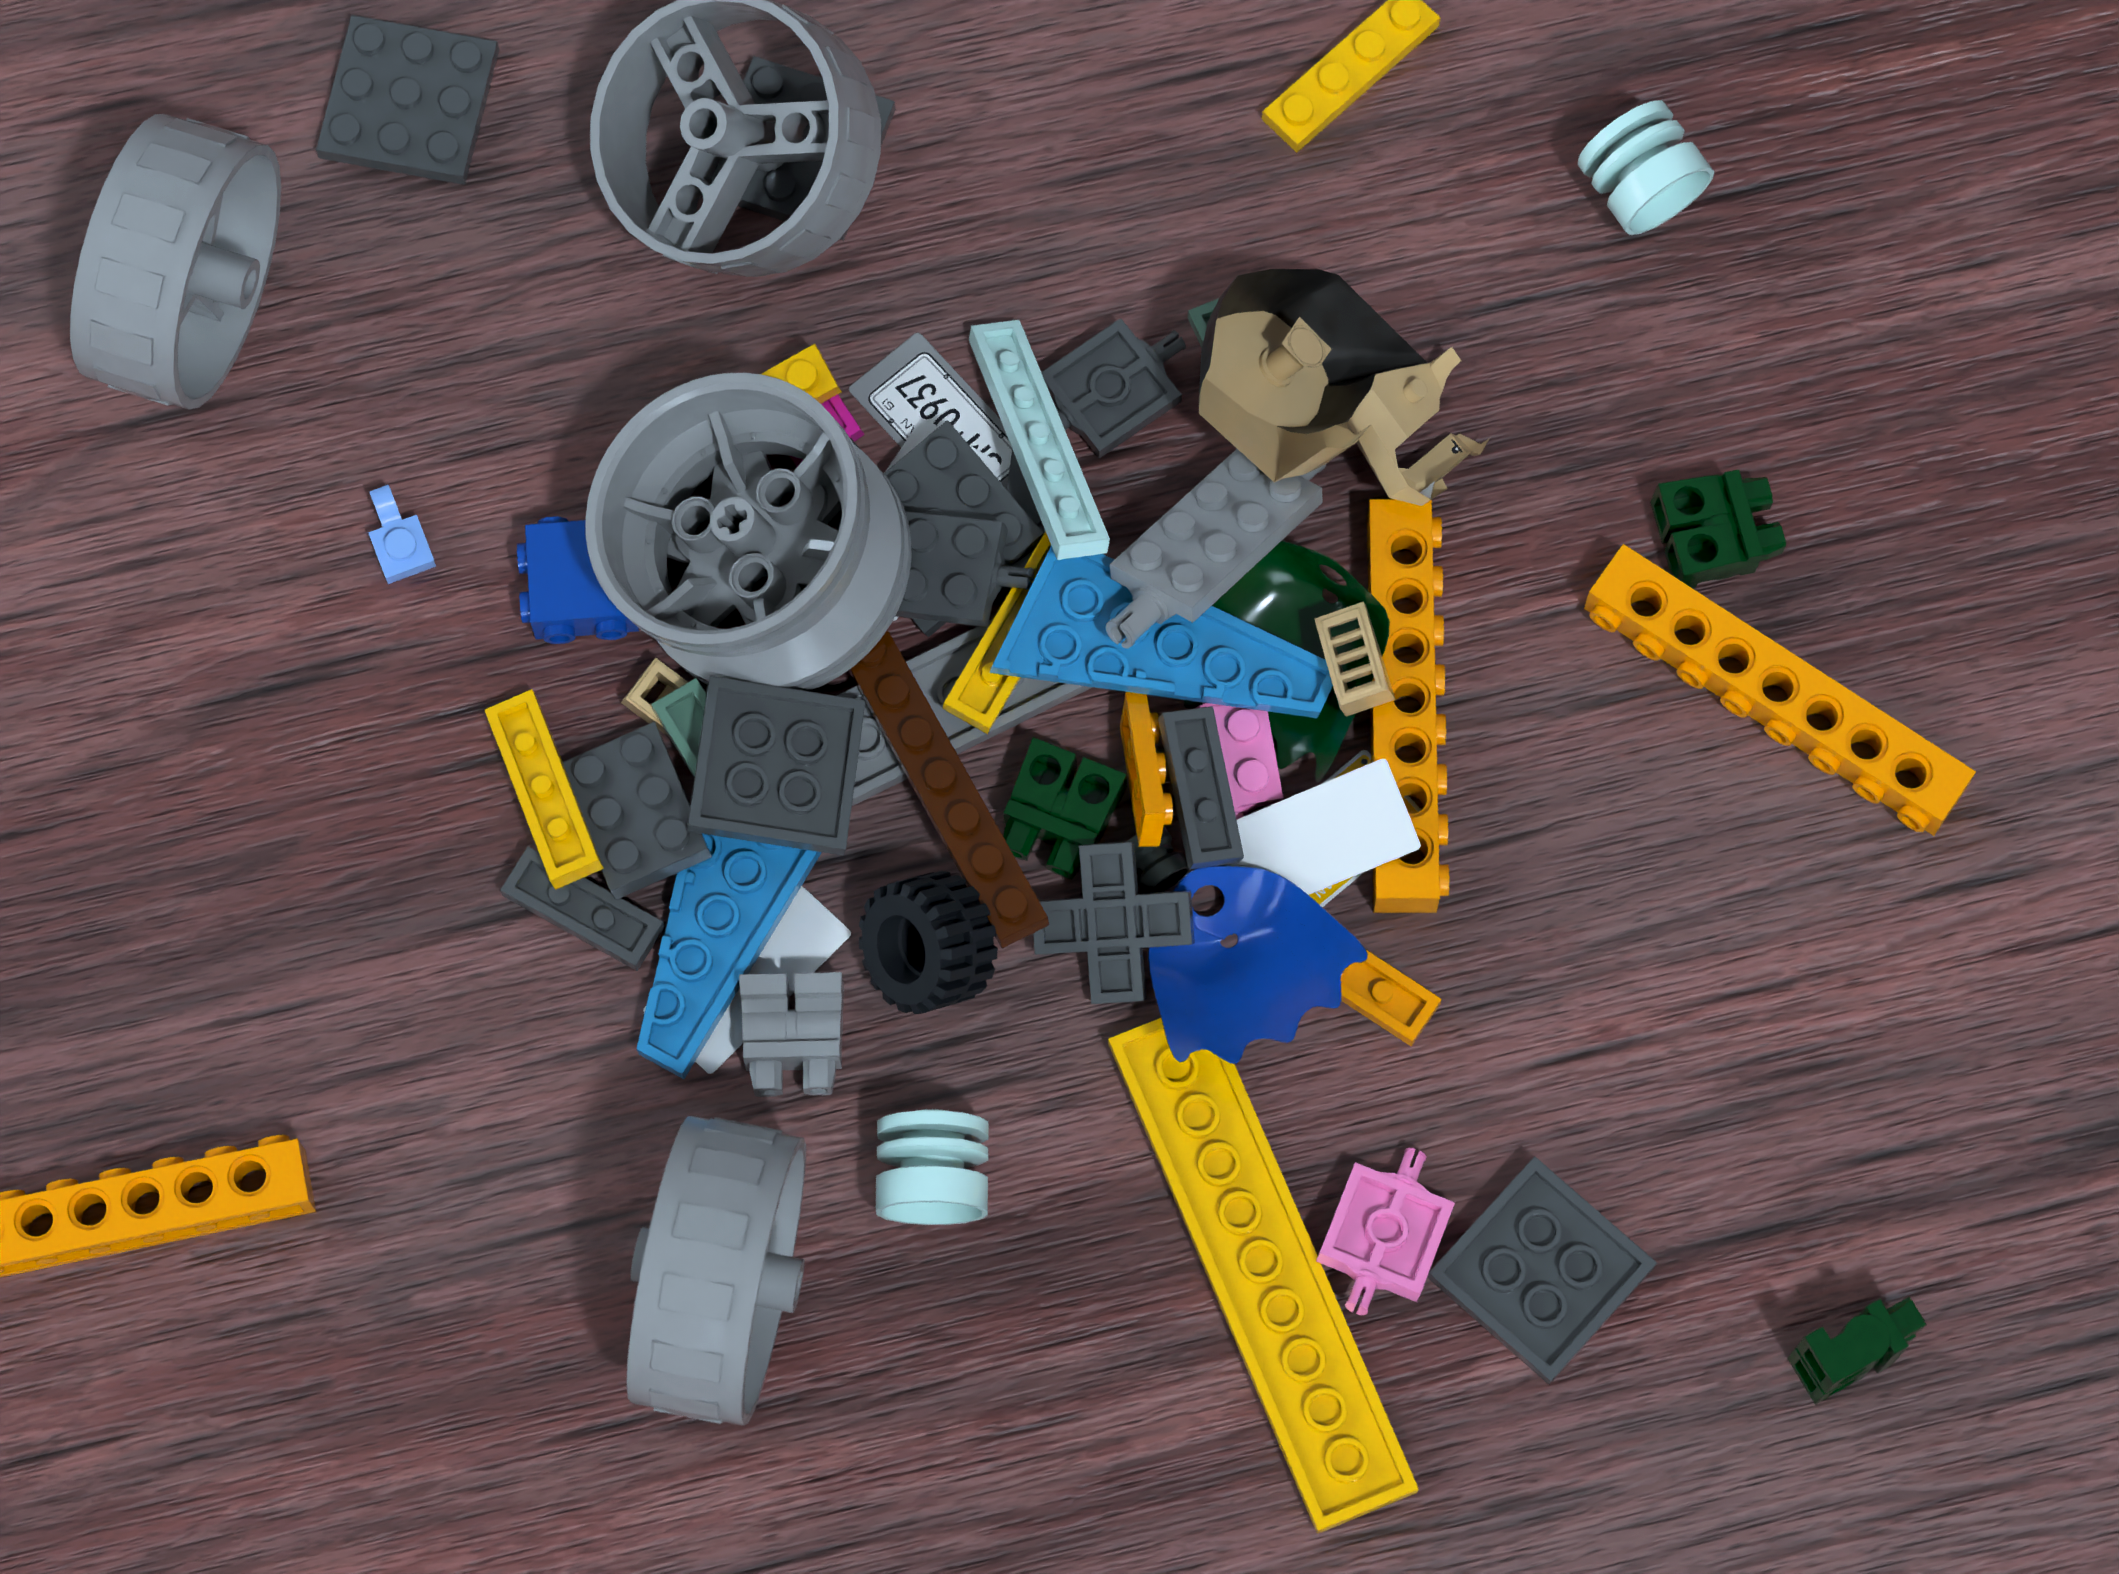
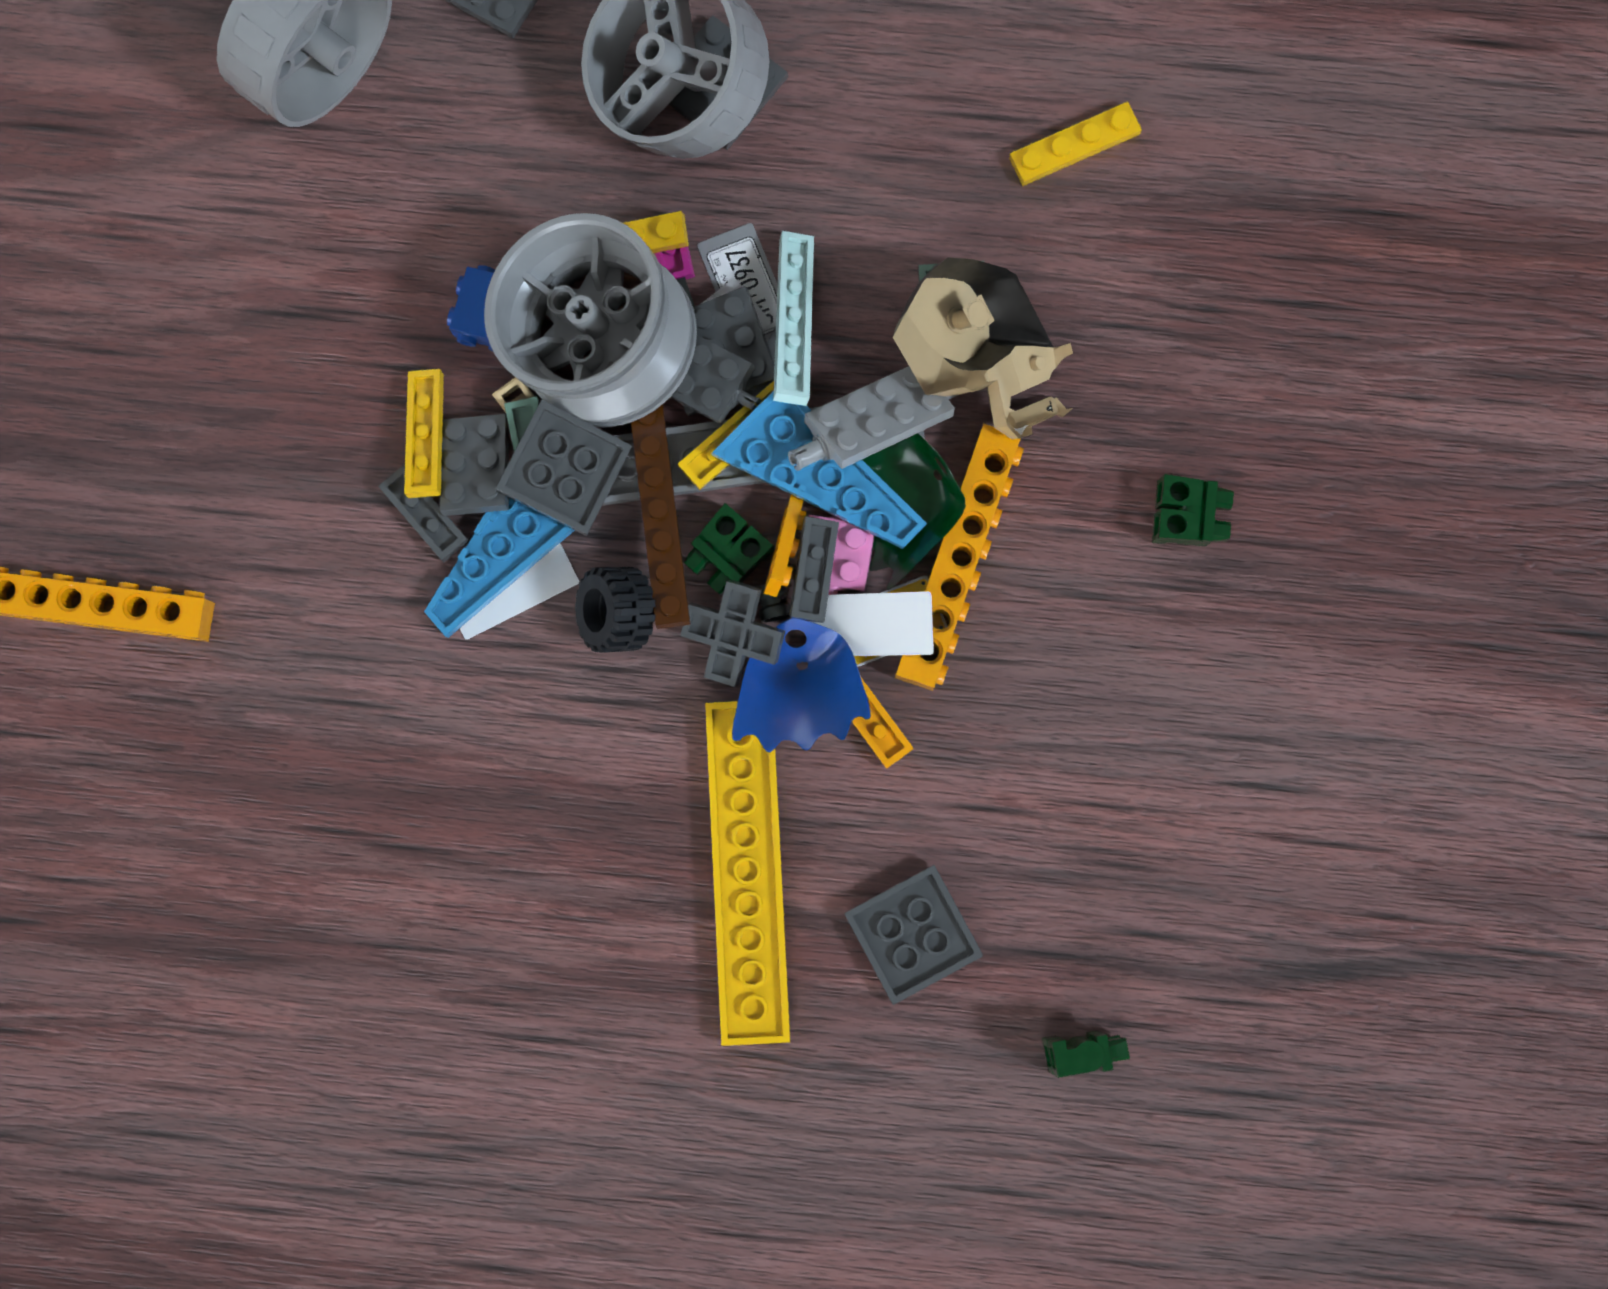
camera: 25 degrees right, 10 degrees up
light blue plate [368,484,436,584] -> none
light grey wheel [627,1116,806,1426] -> none
light grey hips [739,972,844,1097] -> none
light aqua wheel [876,1109,989,1225] -> none
dark grey plate [1041,318,1186,459] -> none
tan slope [1315,601,1396,717] -> none
bright pink plate [1316,1148,1455,1315] -> none
light aqua wheel [1577,100,1715,235] -> none
light orange brick [1584,544,1976,836] -> none

